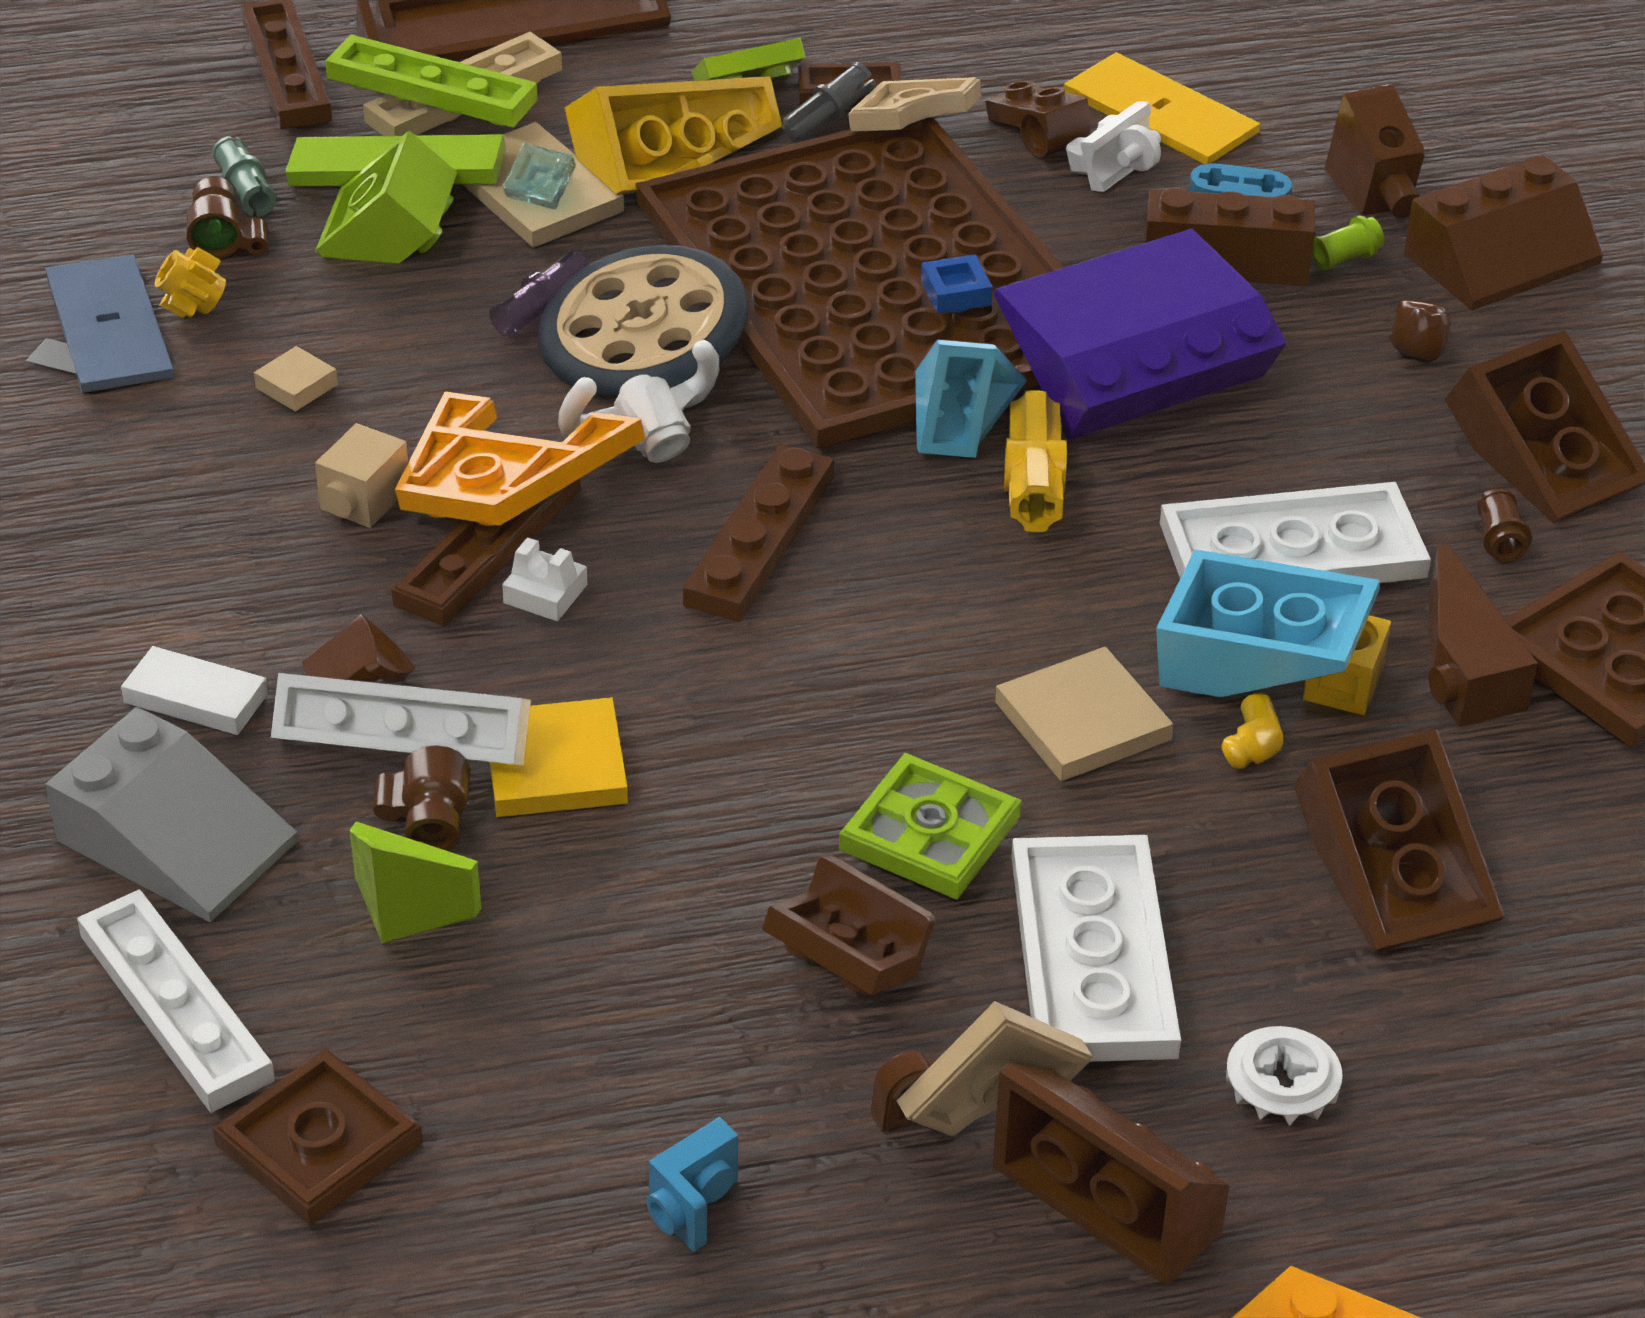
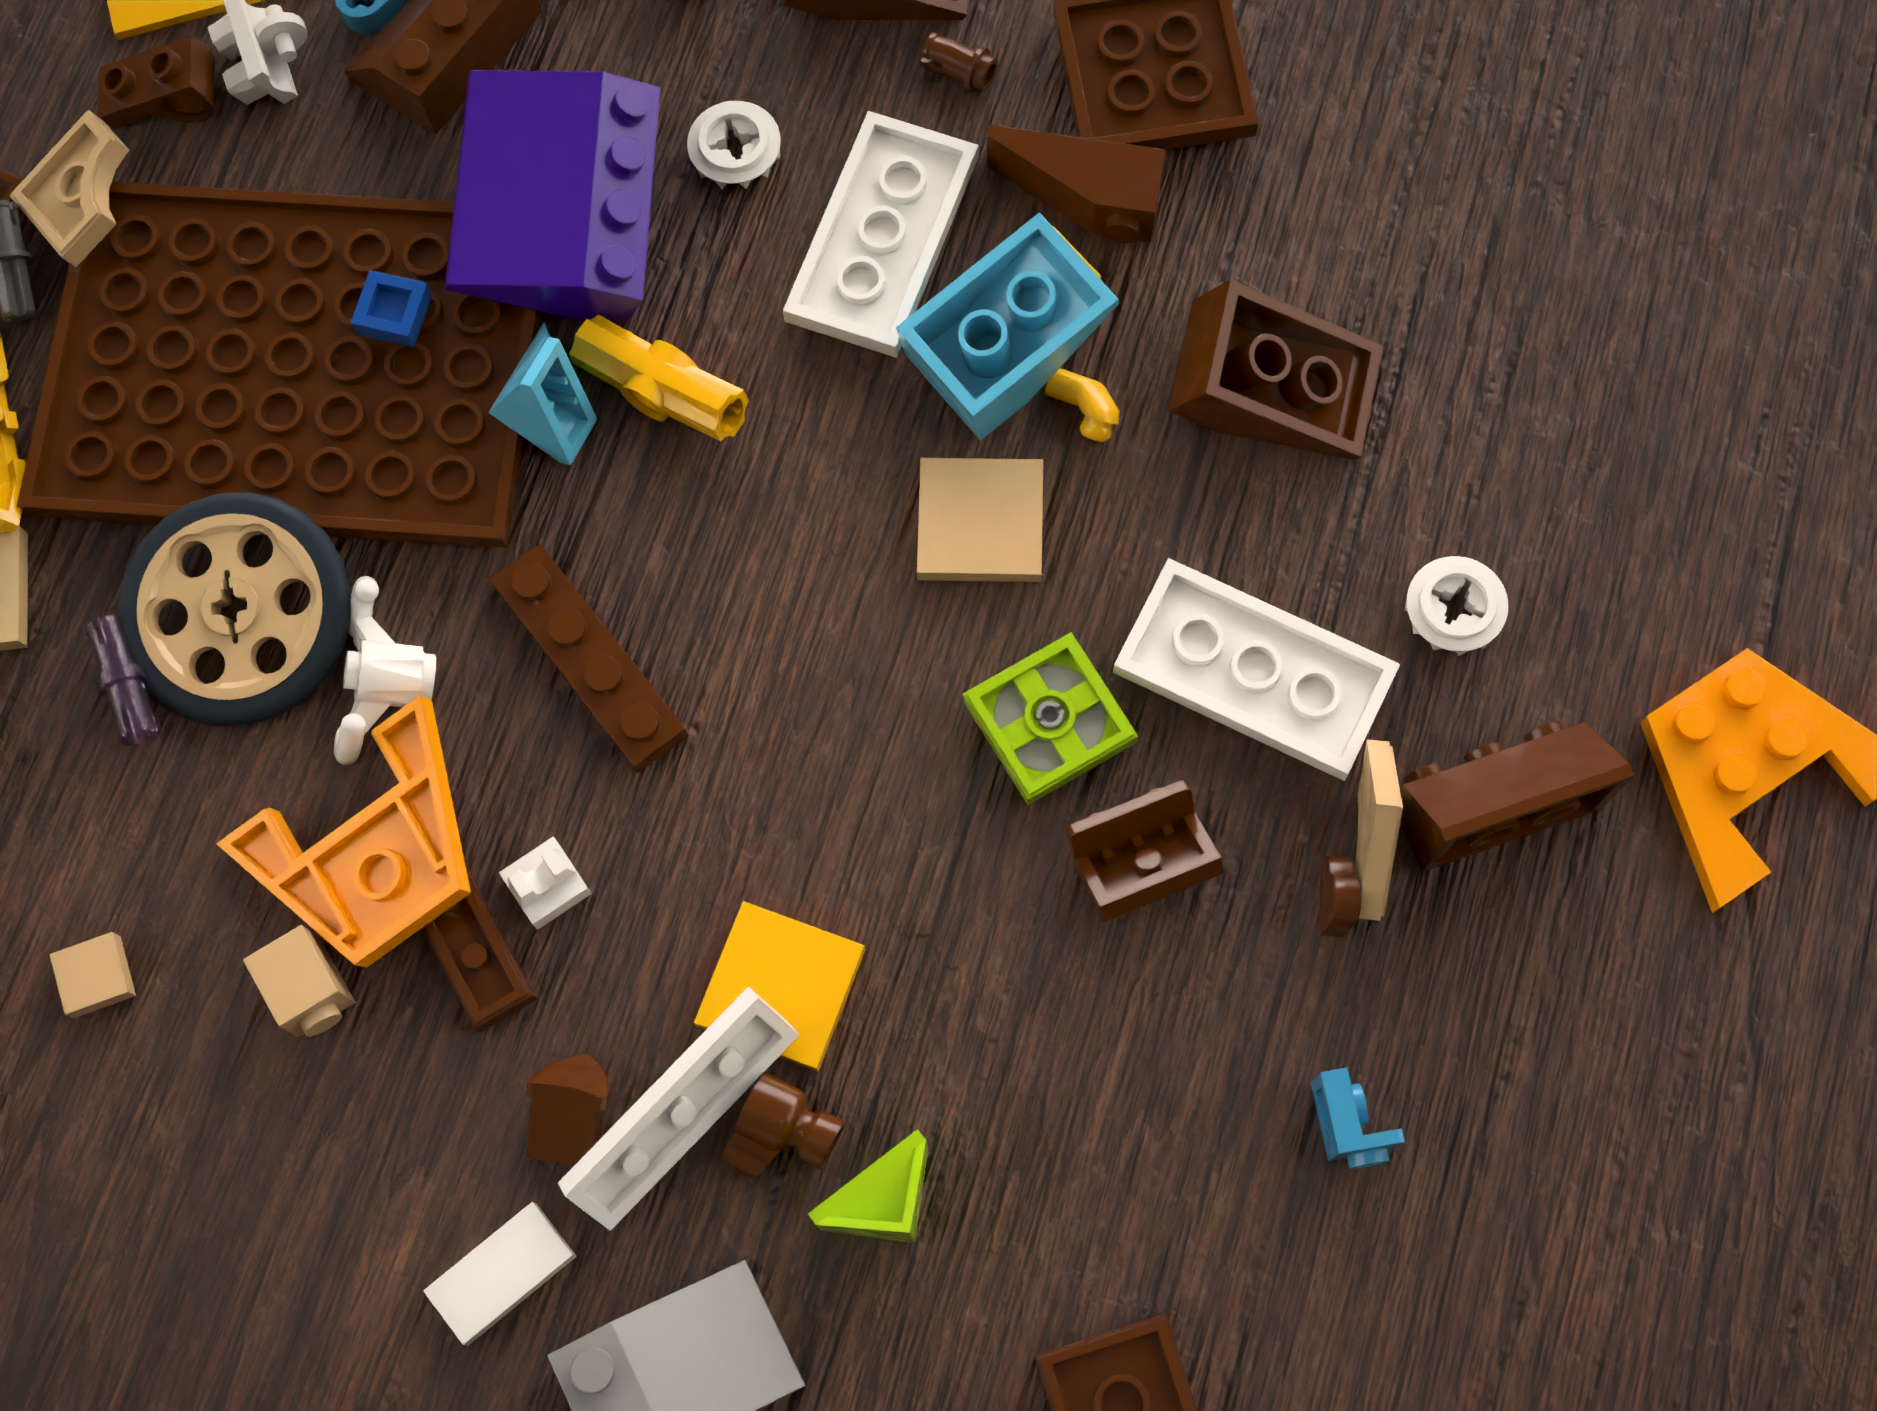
camera: 55 degrees left, 30 degrees up
none -> white gear [687,101,781,189]

